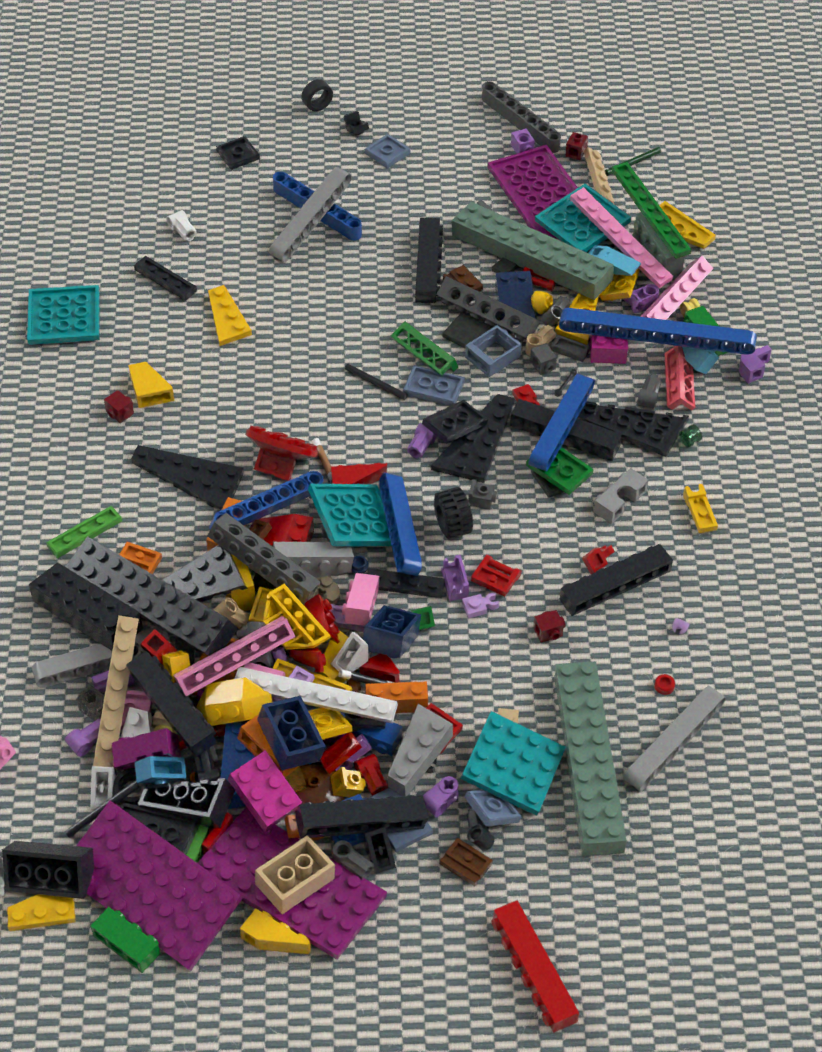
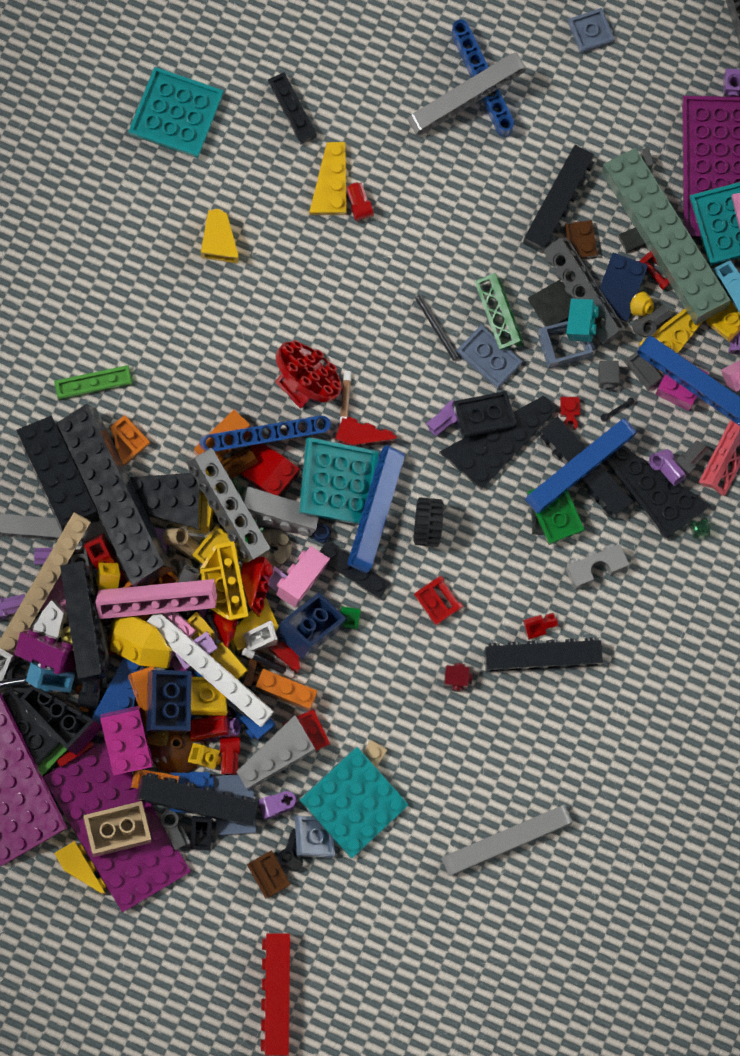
camera: 20 degrees right, 25 degrees up
clear smoke brick [76,685,105,721] -> none
dark red brick [104,390,134,423] -> none
black wing [131,445,244,510] -> none
white piece [166,210,197,242] -> none
medium lavender hinge [441,555,469,601] -> none
lavender plate [462,593,499,619] -> none
dark grey brick [468,479,497,509] -> none
tan piece [525,325,556,356] -> none
sand green brick [554,661,627,856] -> none
red tile [654,674,675,695] -> none
lavender hinge [672,618,690,634] -> none
yellow plate [683,484,718,533] -> none
none -> red piece [346,182,374,222]
none -> teal brick [566,298,599,342]
none -> medium lavender piece [649,449,686,486]

